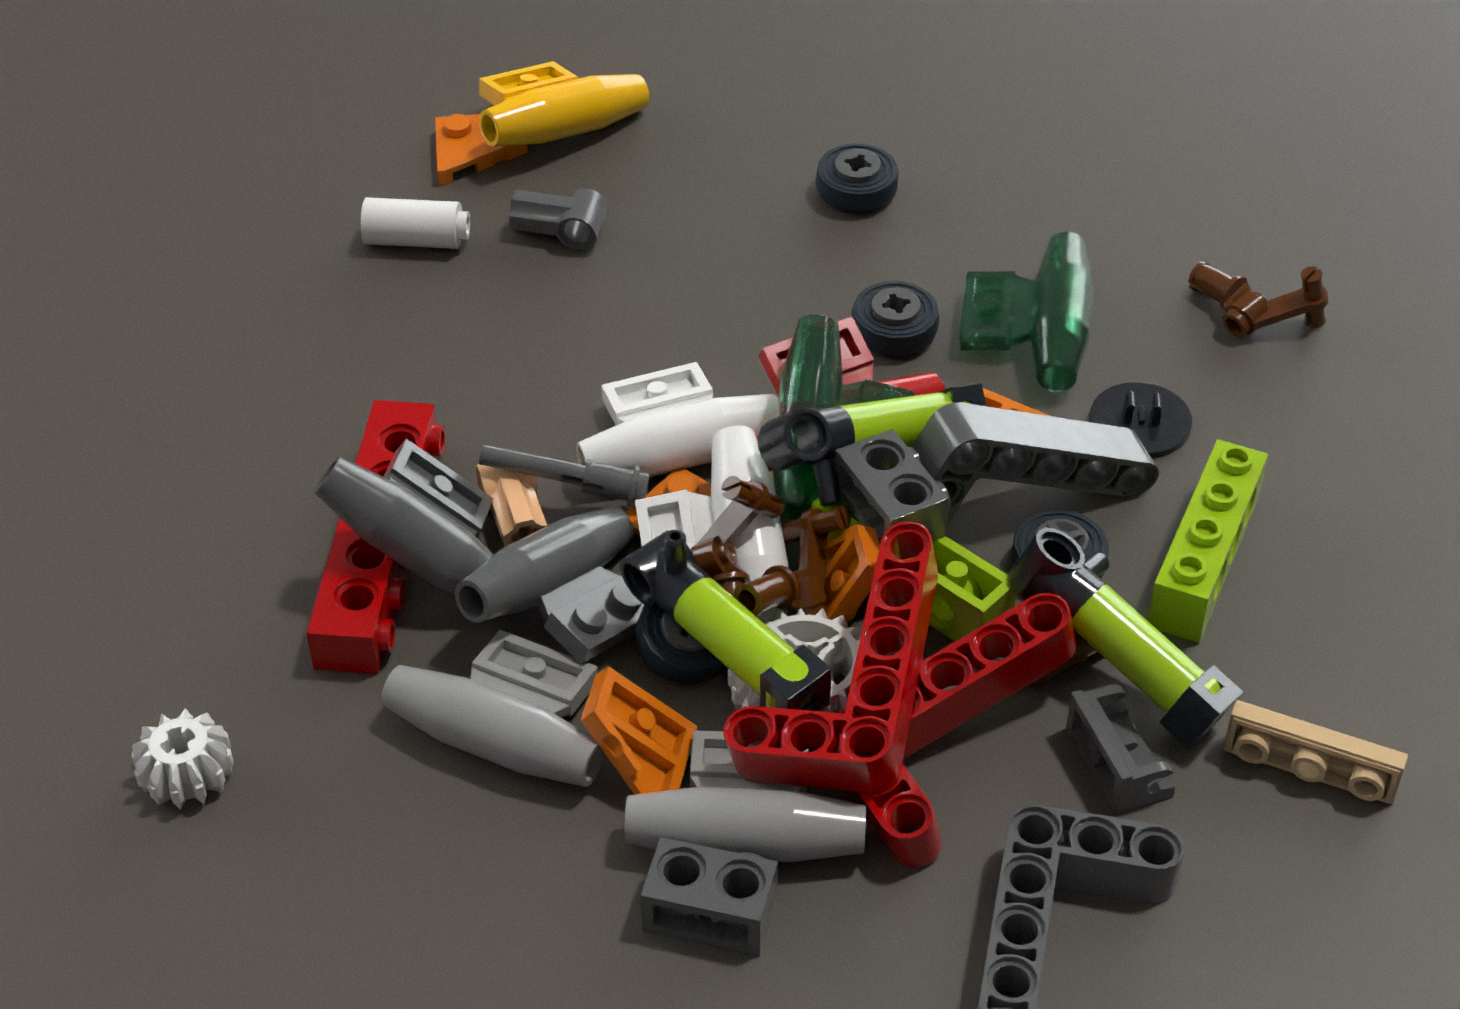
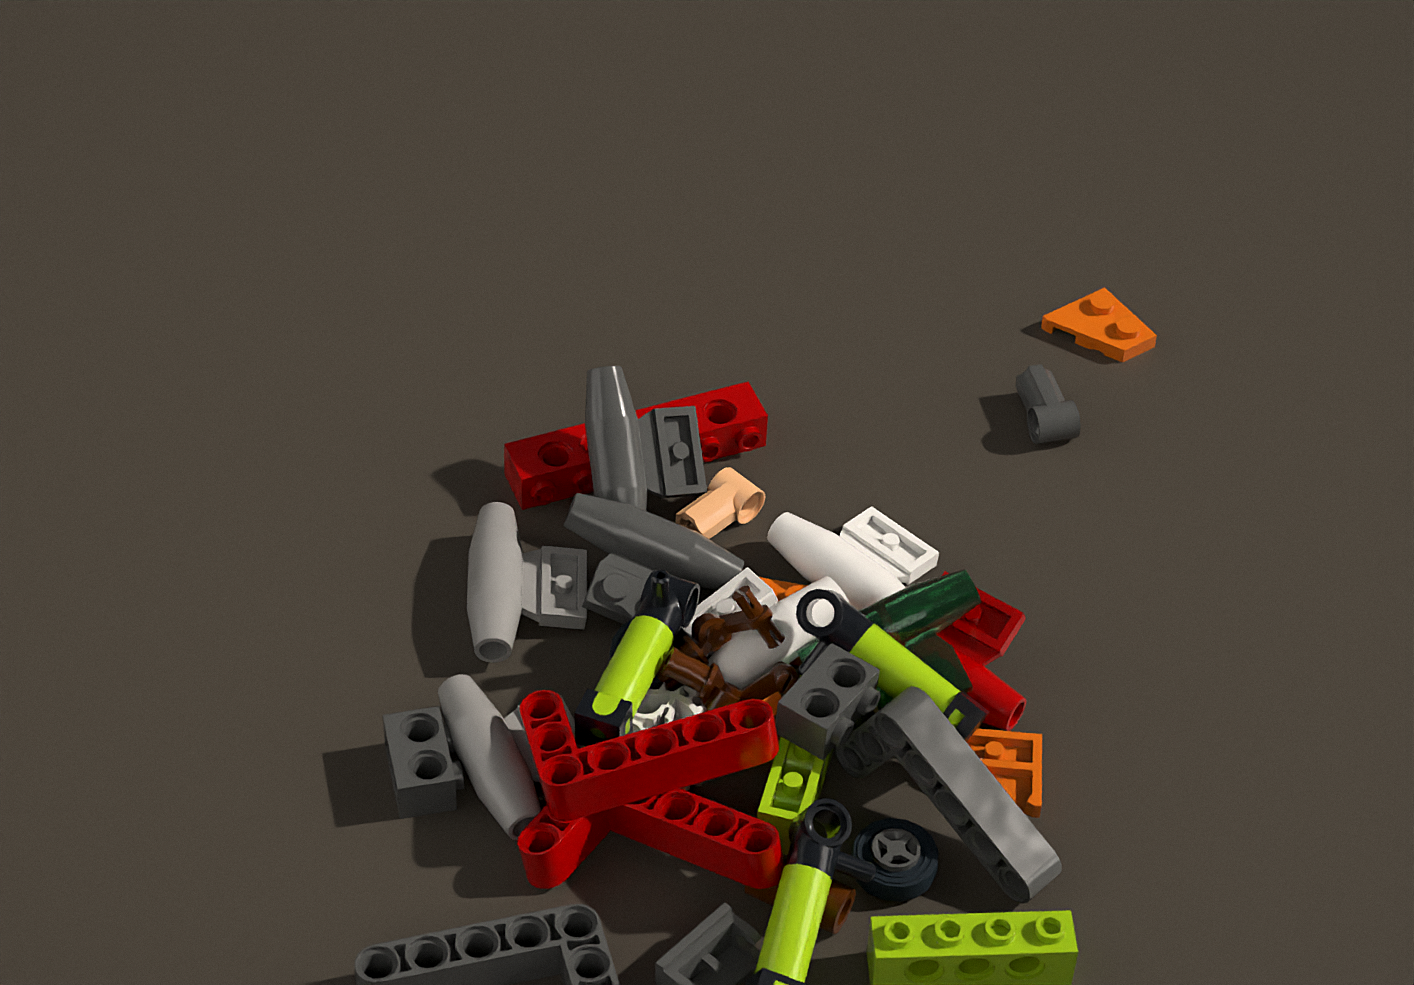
camera: 60 degrees right, 0 degrees up
white gear [132,708,234,810] -> none
white brick [361,197,470,249] -> none
yellow plate [479,61,649,146] -> none
dark grey pin [479,444,650,507] -> none
orange wing [581,666,697,795] -> none
black wheel [816,143,899,212] -> none
black wheel [851,281,939,356] -> none
clear green plate [959,232,1093,392] -> none
black piece [1090,382,1192,458] -> none
reddish brown pin [1188,261,1329,337] -> none

